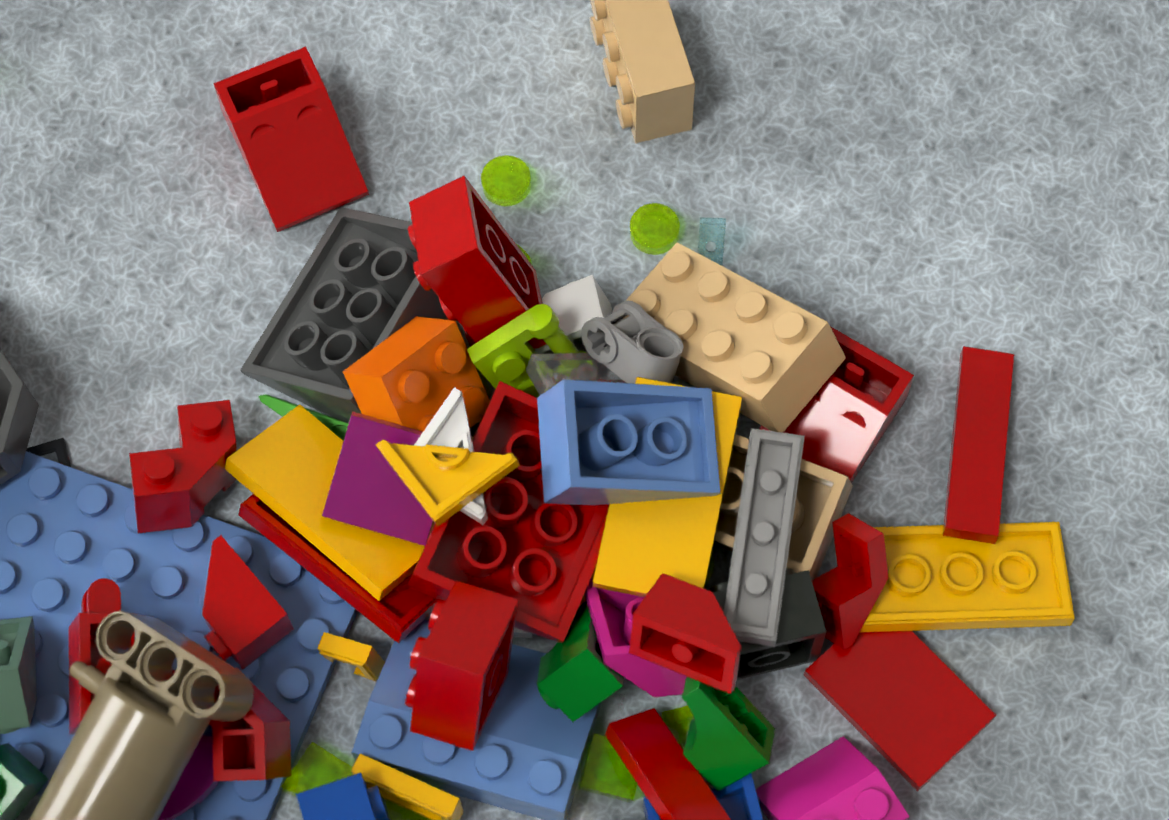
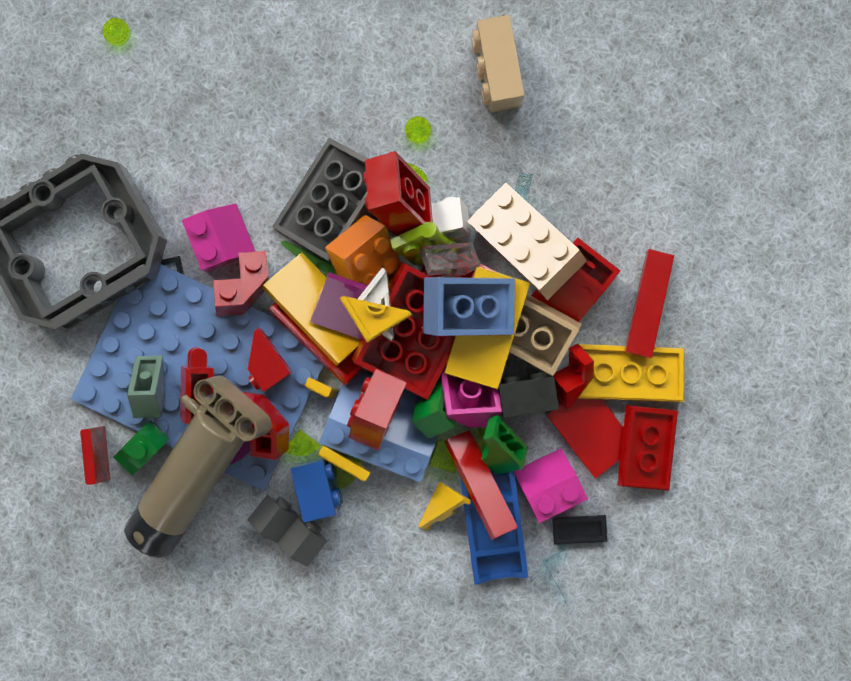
camera: 10 degrees right, 20 degrees up
red slope [213,47,369,232] -> none
light grey piece [581,300,683,384] -> none
red slope [629,573,741,694] -> none
clear neon green tile [630,203,680,255] -> none
light grey tile [724,428,805,647] -> none
none -> dark pink slope [182,204,255,273]
none -> red tile [617,405,678,491]

